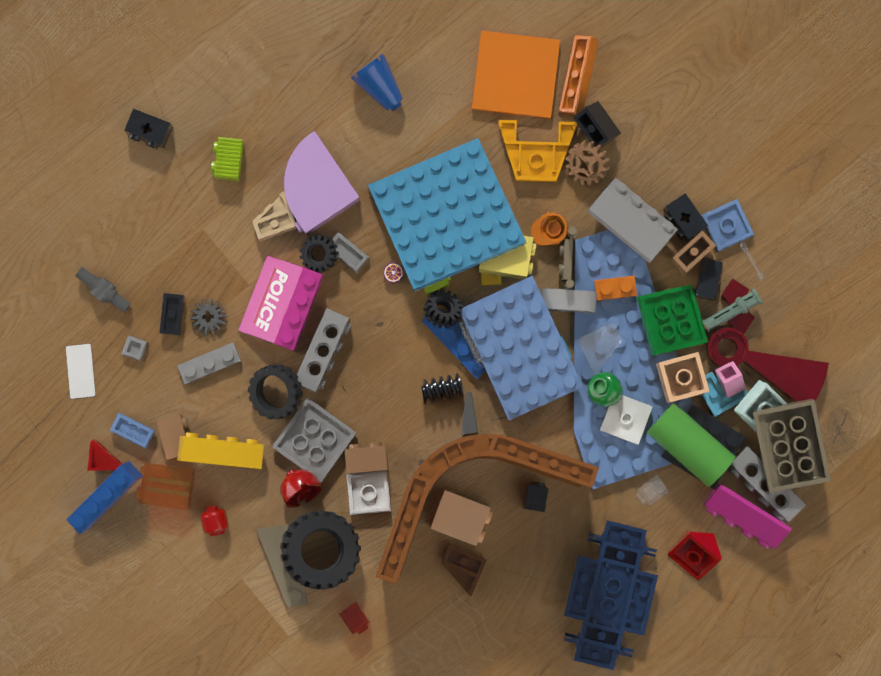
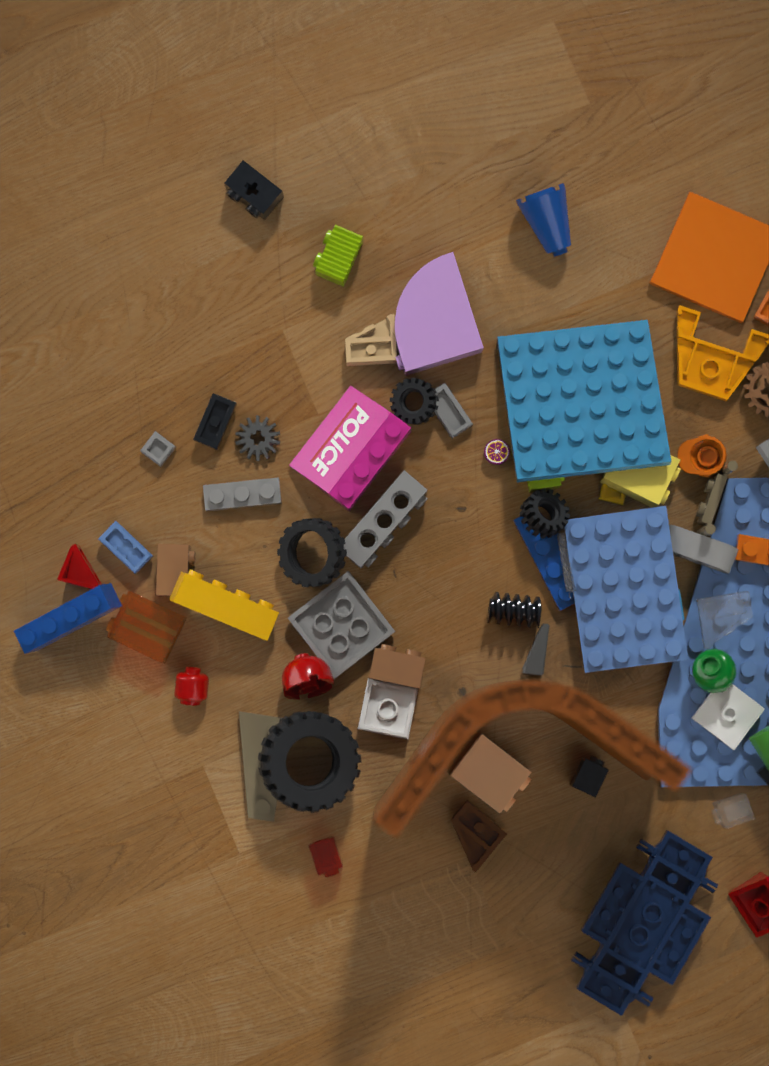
camera: 15 degrees right, 0 degrees up
white sticker [66,344,95,399] -> none
dark grey pin [75,267,131,313] -> none

